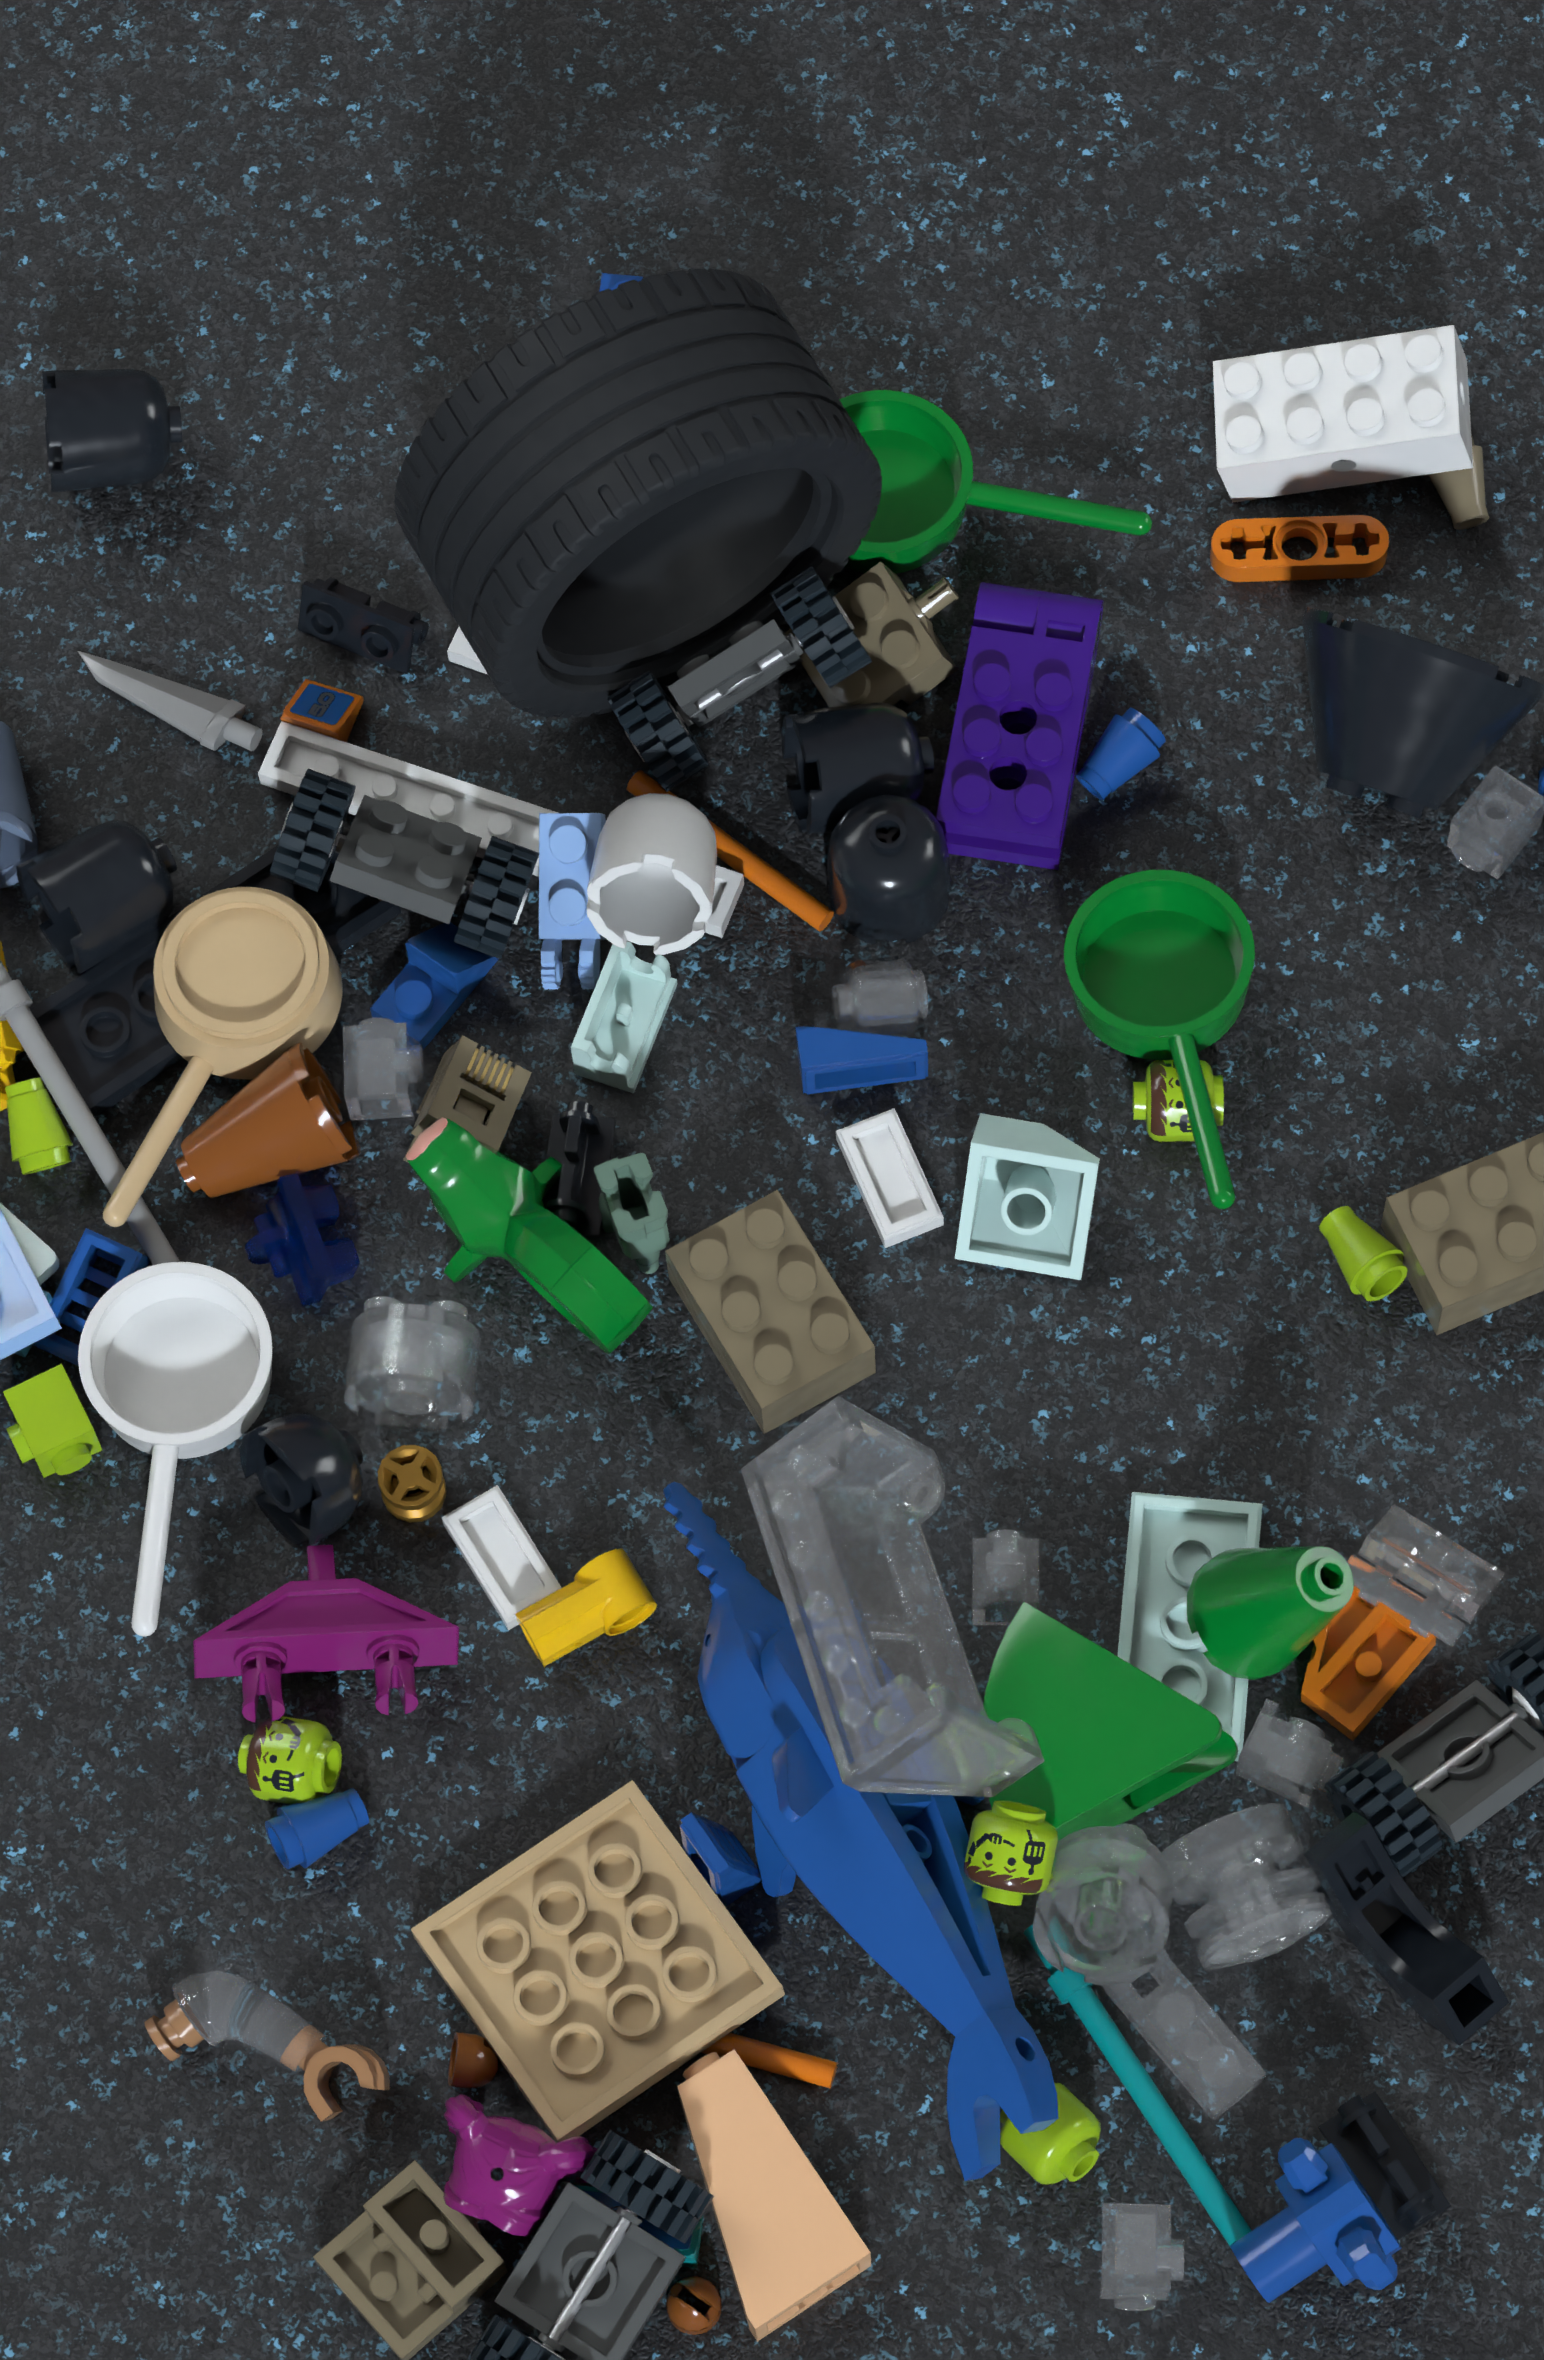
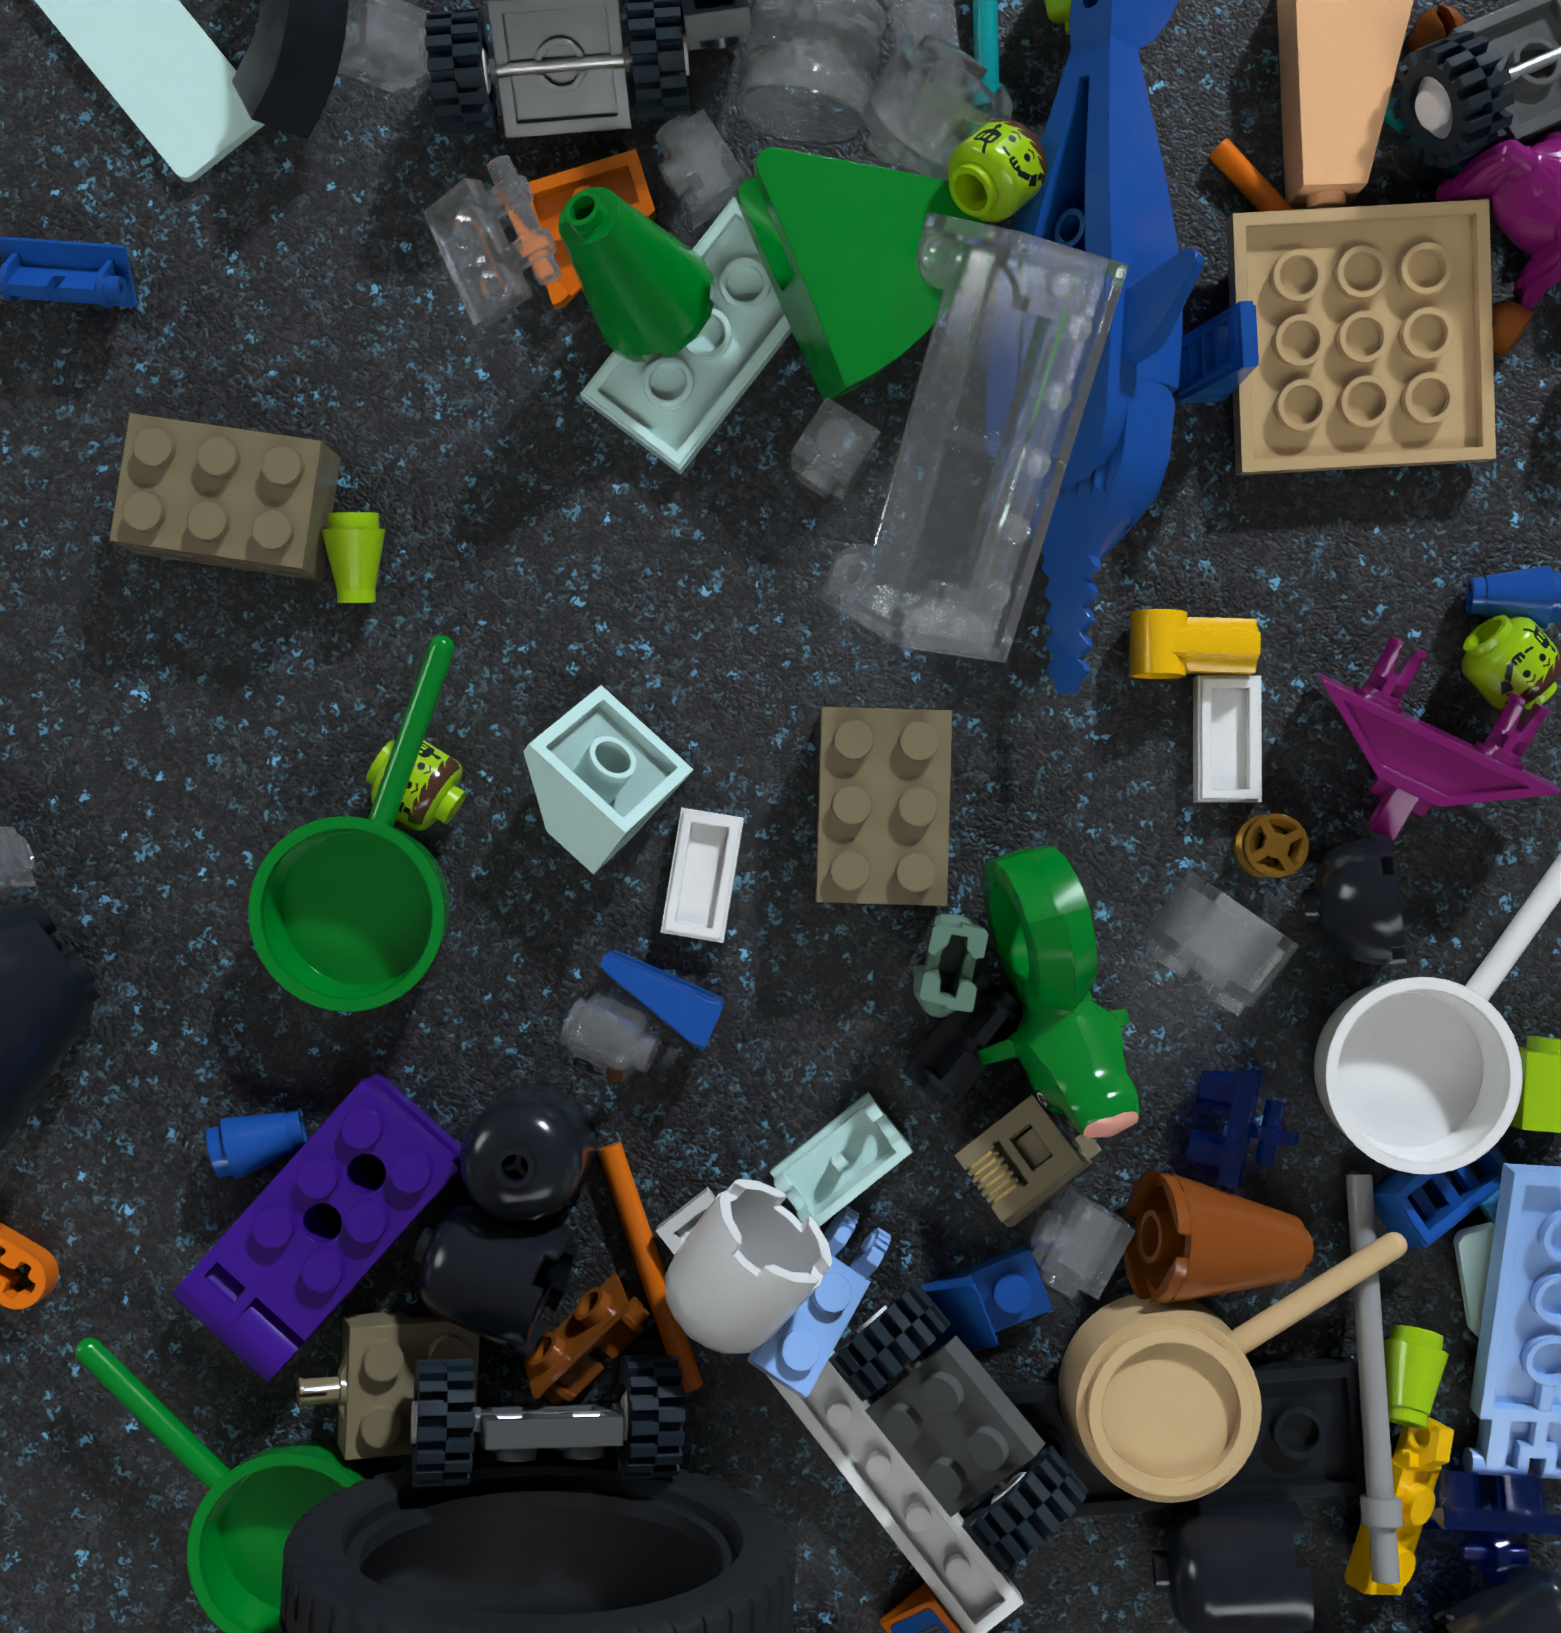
camera: 150 degrees left, 20 degrees up
none -> dark orange hinge [523,1272,651,1406]

